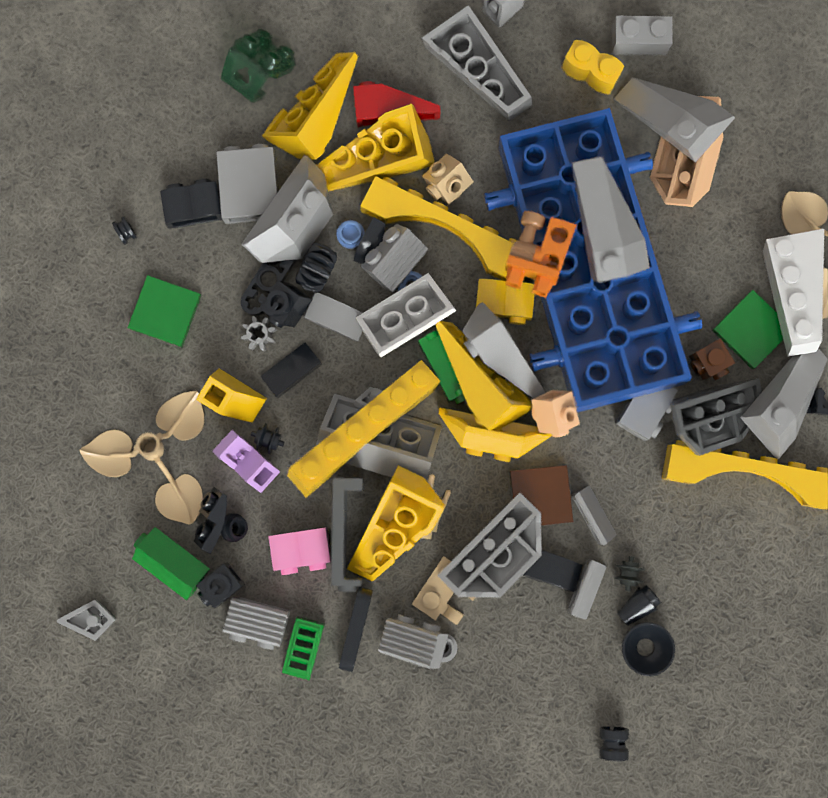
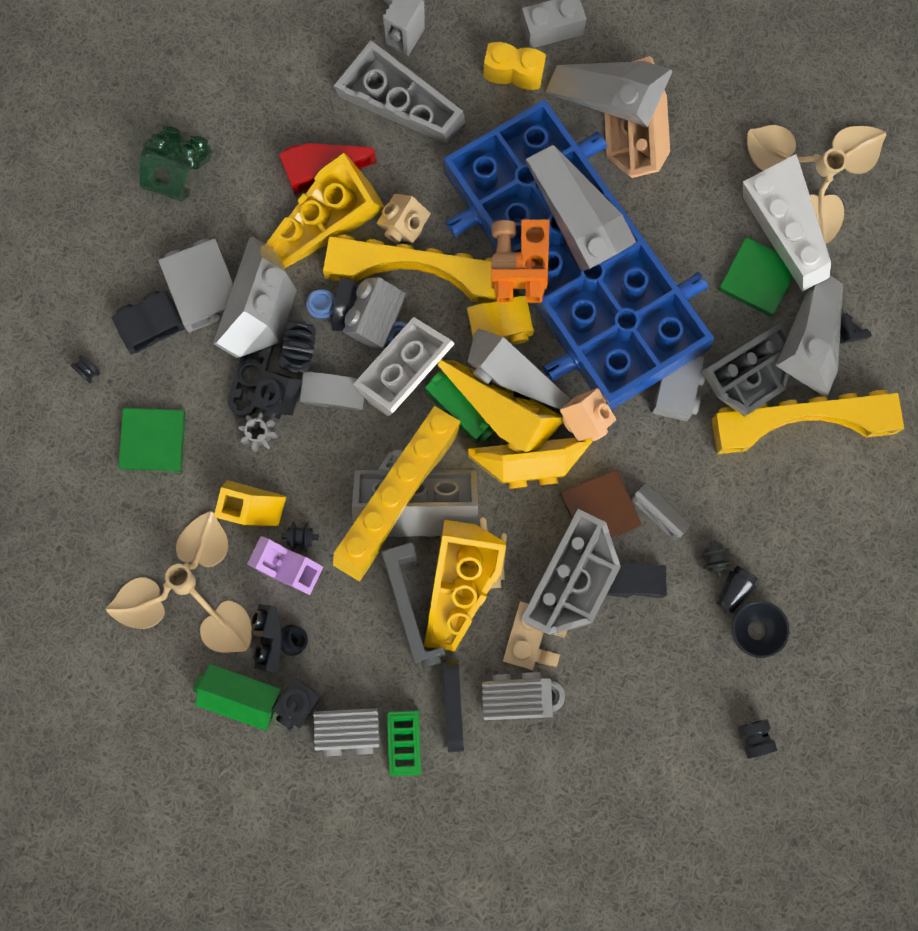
camera: 20 degrees left, 5 degrees down
light grey piece [57,599,117,641] -> none
black slope [260,342,322,399] -> none
yellow wedge [262,52,358,160] -> none
bright pink brick [268,527,332,575] -> none
light grey slope [567,559,607,619] -> none
reddish brown brick [689,338,735,381] -> none

